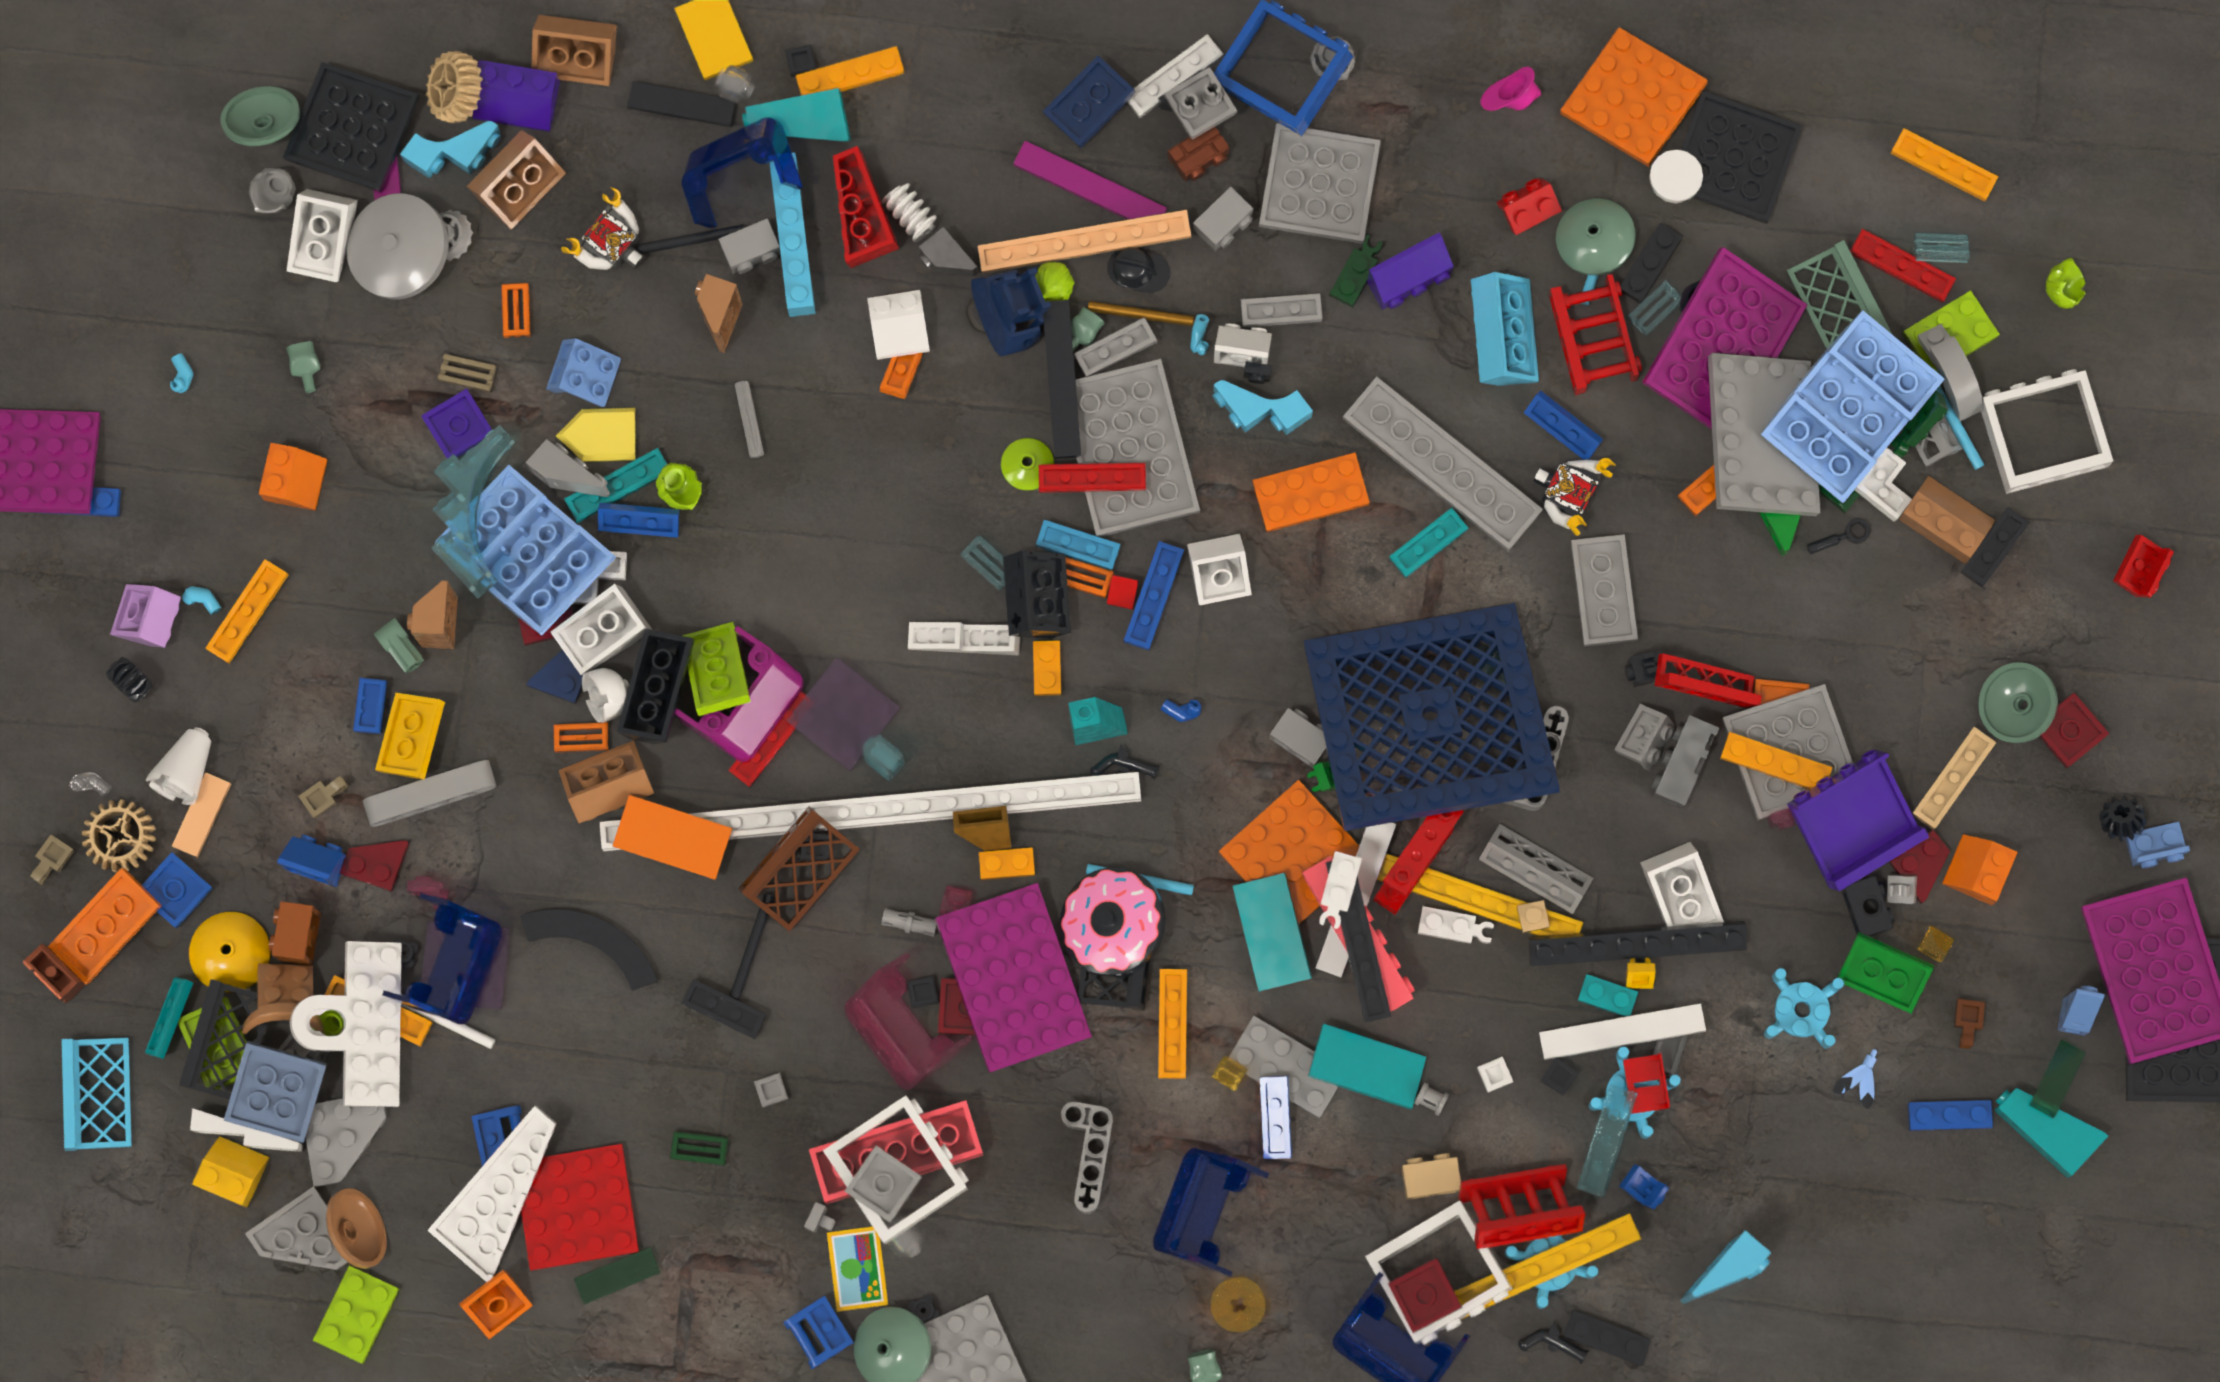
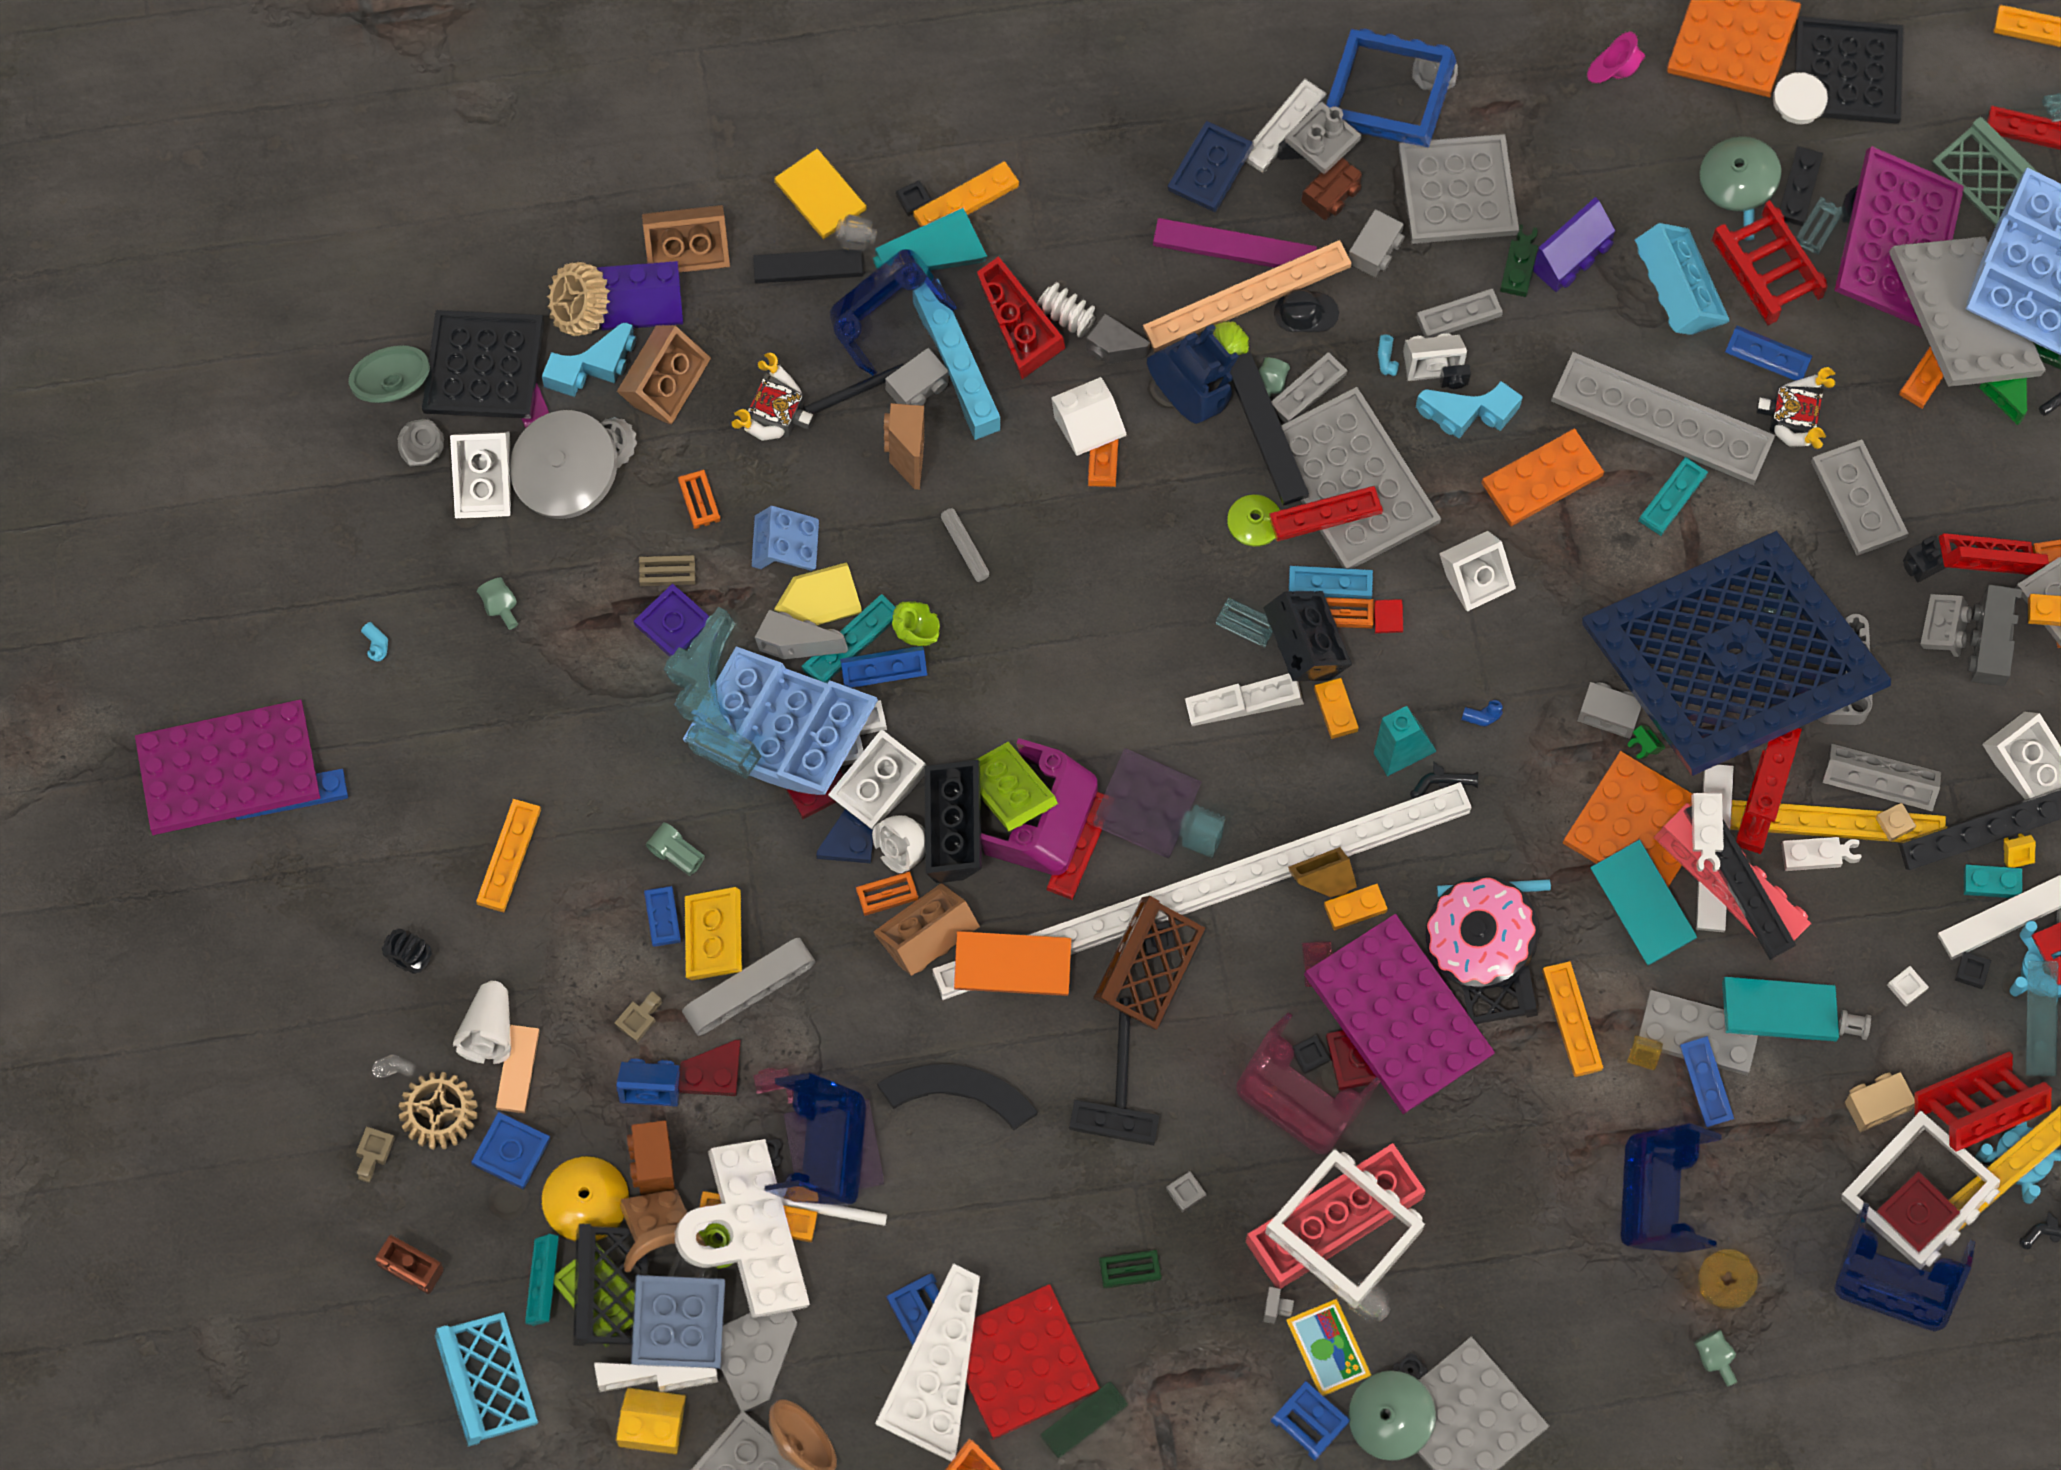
camera: 20 degrees left, 10 degrees down
orange plate [48,868,162,984] -> none
lavender slope [110,584,181,648] -> none
medium azure arm [182,586,222,615] -> none
orange slope [259,443,328,511] -> none
medium nougat slope [407,581,458,649] -> none
light grey plate [845,1146,922,1223] -> none
light grey pin [881,908,937,937] -> none
light grey beam [1061,1102,1113,1214] -> none
pearl gold bar [1088,301,1194,327] -> none
blue plate [1124,541,1184,651] -> none
red bracket [1496,178,1562,235] -> none

